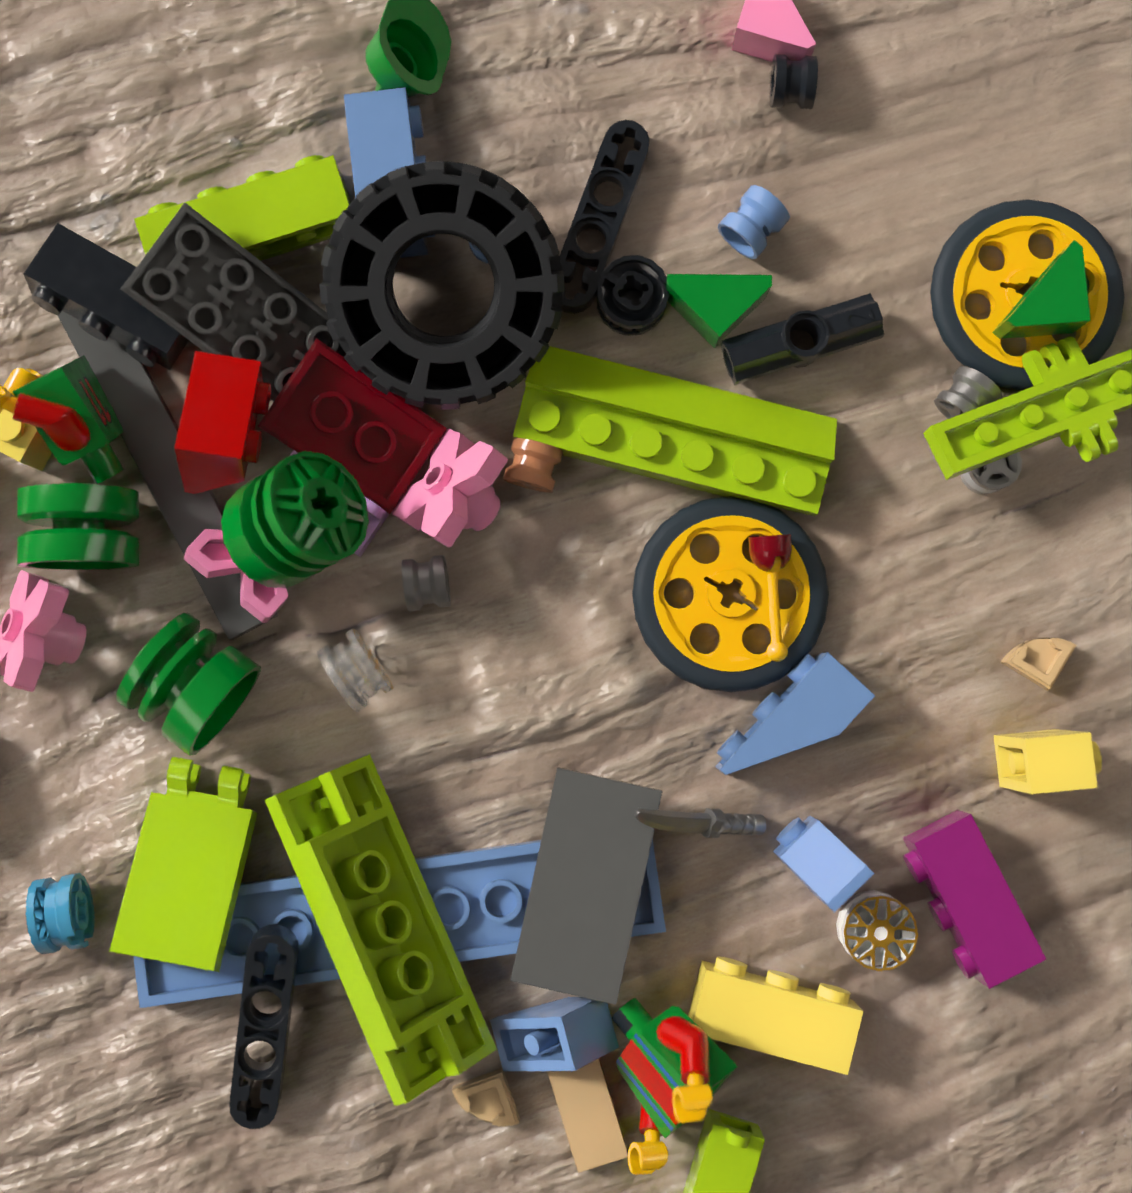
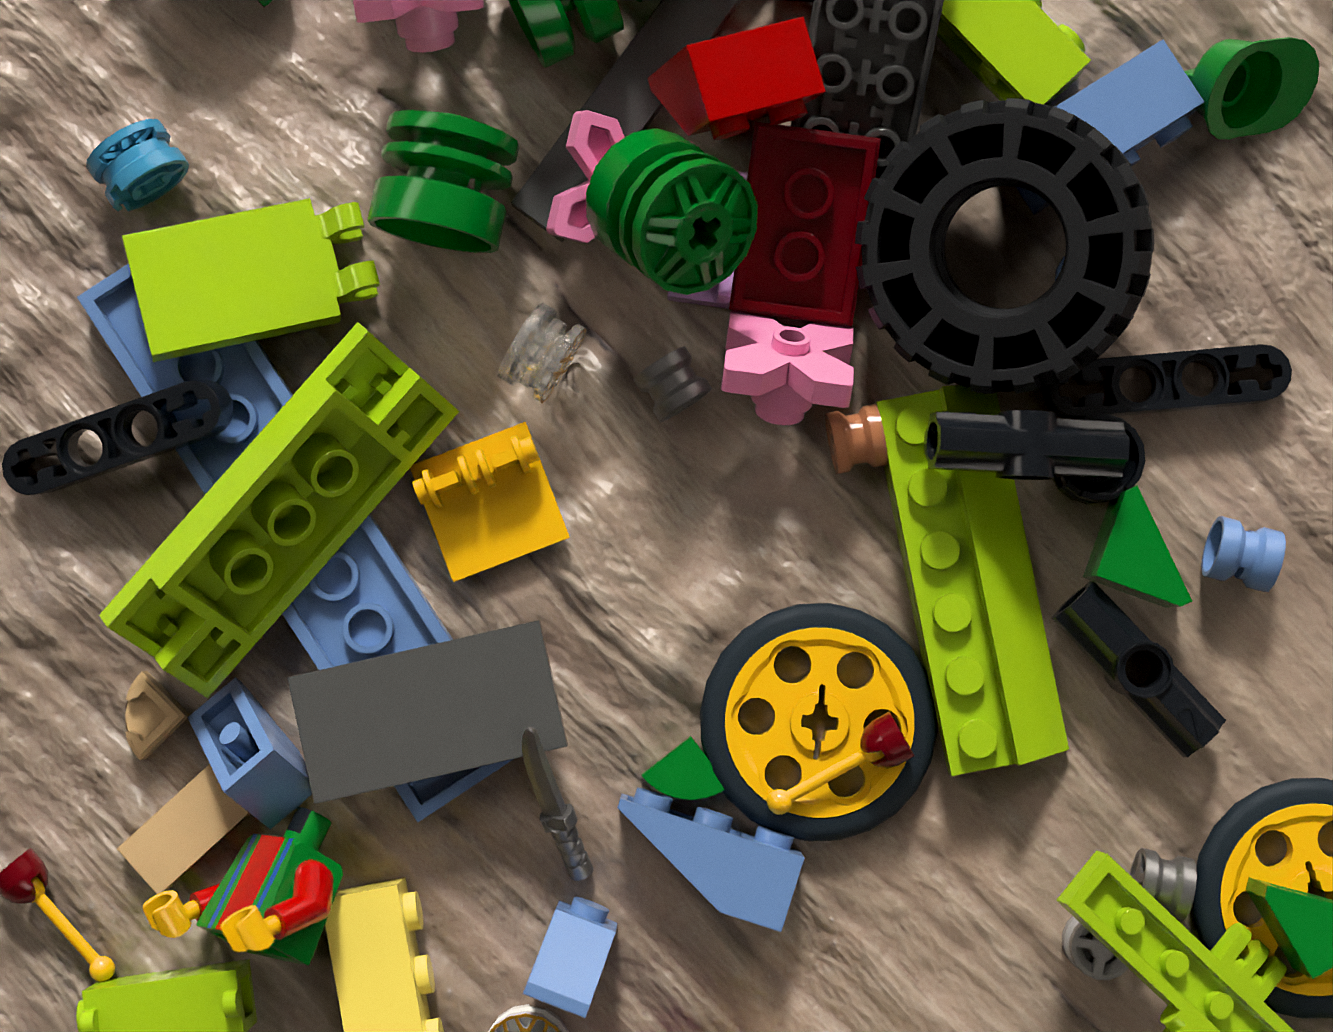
camera: 65 degrees right, 0 degrees up
none -> yellow hinge [410,422,570,582]
none -> green tile [641,735,725,800]
none -> black piece [924,410,1129,480]

